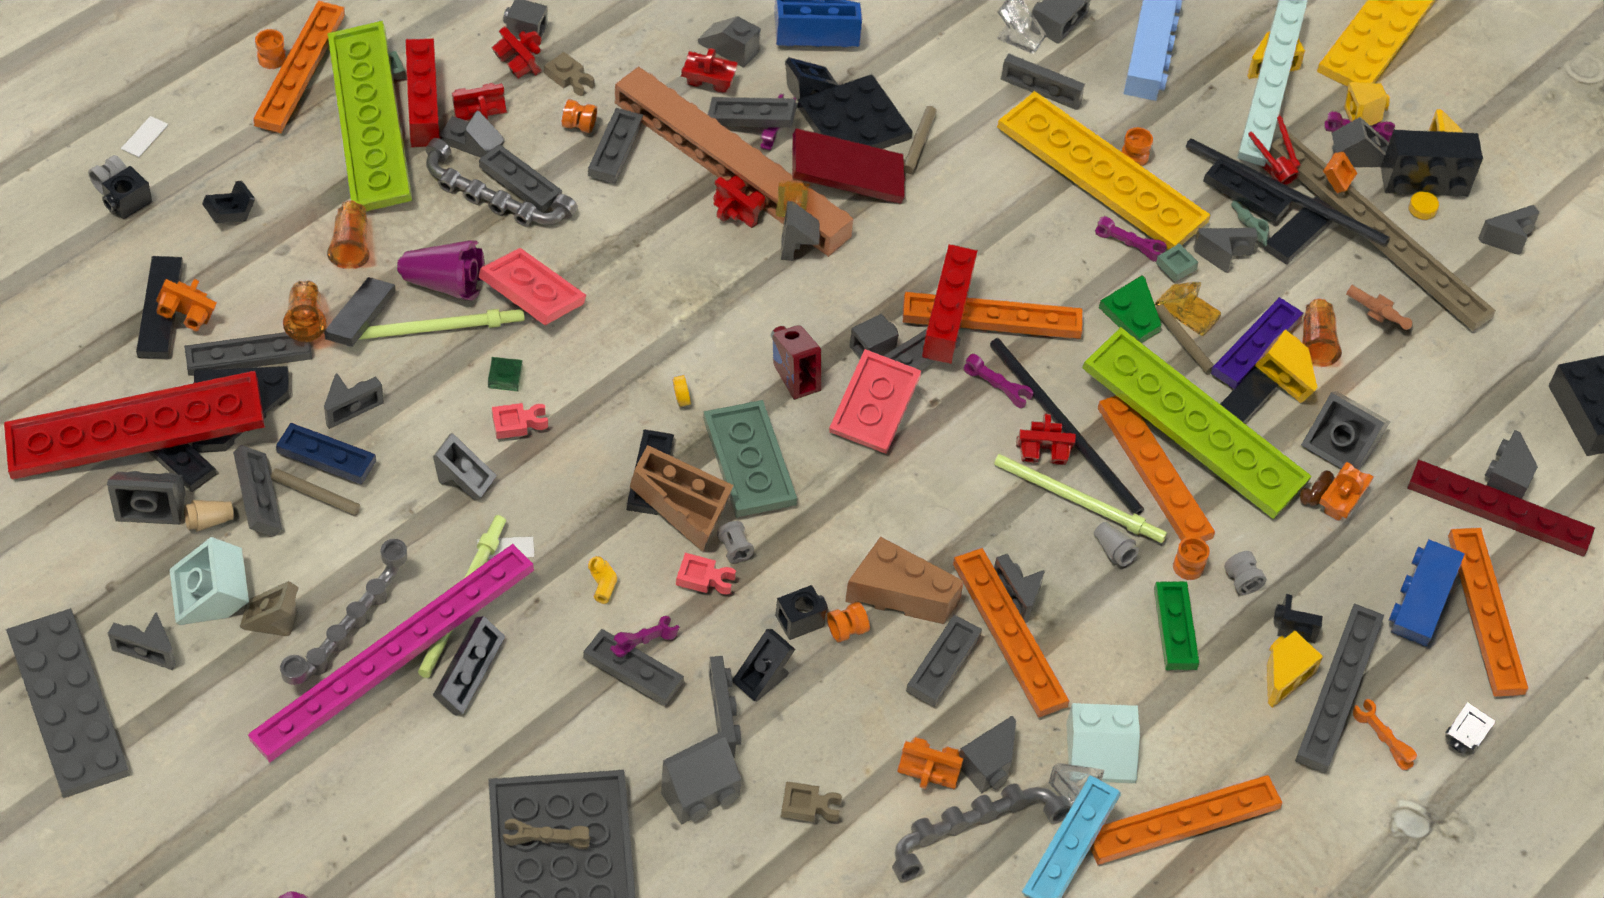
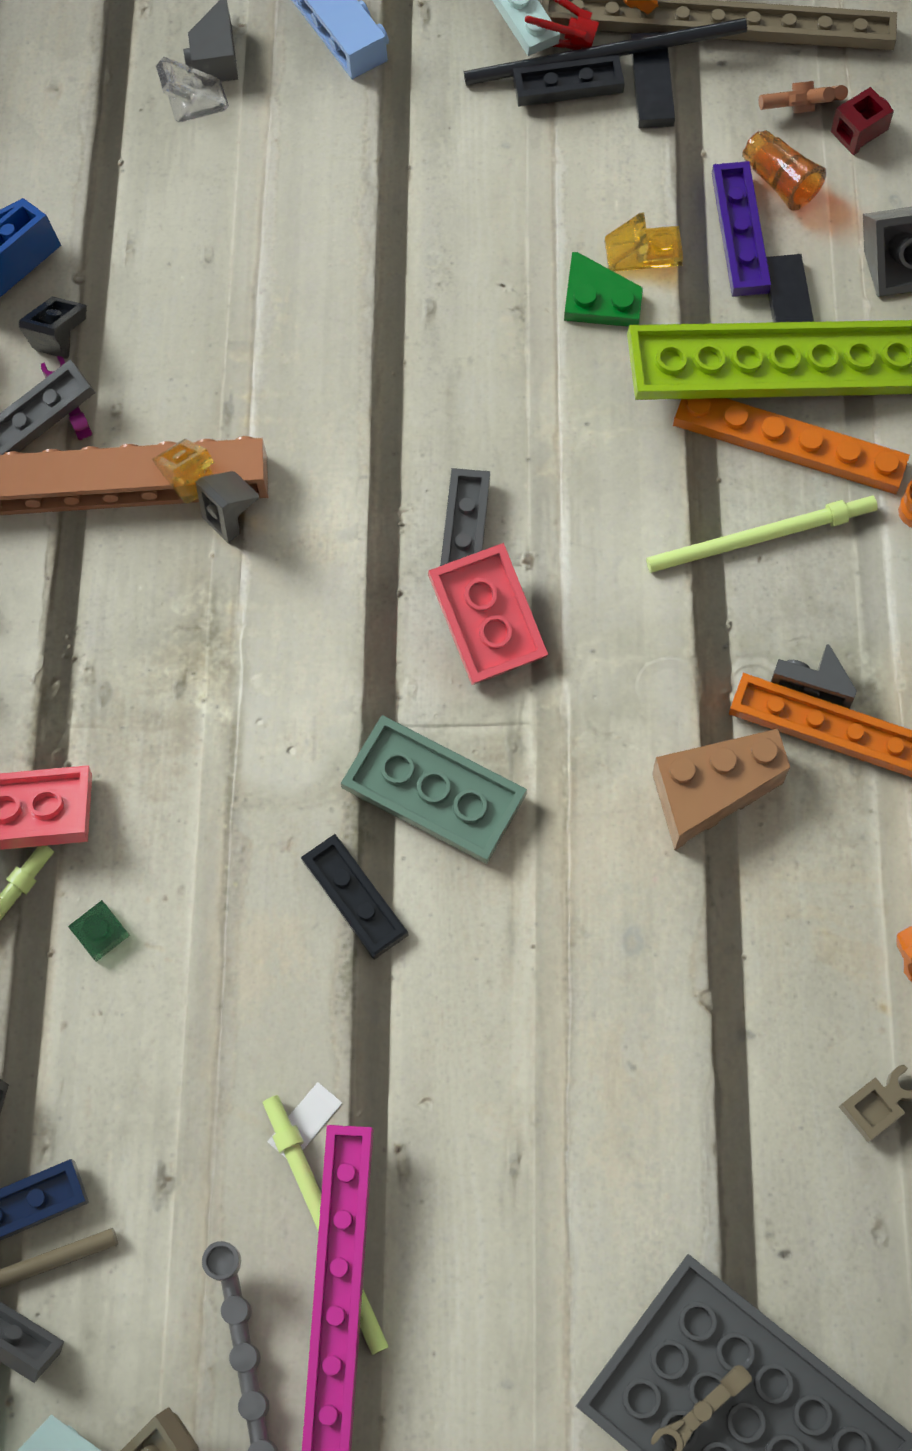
camera: 35 degrees left, 15 degrees up
plate [432,616,505,715] -> none
slope [433,433,497,501] -> none
coral plate [492,403,548,439] -> none
dark grey plate [583,629,684,706] -> none
yellow arm [588,556,617,604] -> none
magenta piece [610,616,680,657] -> none
medium nougat wedge [630,445,734,552] -> none
dark grey slope [661,731,741,825] -> none
yellow tile [672,375,691,407] -> none
coral plate [676,553,736,594] -> none
dark grey plate [708,656,741,758] -> none
red hips [713,175,766,228] -> none
light grey bush [717,521,754,563] -> none
black slope [732,629,796,702] -> none
dark red torso [771,325,821,400] -> none
black brick [775,585,828,640] -> none
dark red tile [792,128,905,204] -> none
black plate [797,74,913,149] -> none
orange wheel [827,602,870,643] -> none
dark grey brick [849,313,899,359] -> none
orange plate [902,292,1082,339] -> none
dark tan bar [904,106,937,174] -> none
dark grey plate [906,614,982,707] -> none
red brick [922,244,978,364] -> none
magenta piece [963,353,1033,408] -> none
black piece [990,338,1144,515] -> none
yellow plate [997,91,1211,250] -> none
dark grey plate [1000,53,1085,110] -> none
red hips [1016,413,1075,465] -> none
light grey cone [1094,522,1139,566] -> none
magenta piece [1095,216,1167,262] -> none
orange wheel [1121,127,1153,166] -> none
sand green plate [1156,244,1199,282] -> none
dark tan bar [1156,304,1214,375] -> none
dark grey slope [1193,228,1258,272] -> none
sand green hand [1231,200,1270,247] -> none
yellow slope [1255,329,1318,403] -> none
none -> dark red brick [831,87,894,156]

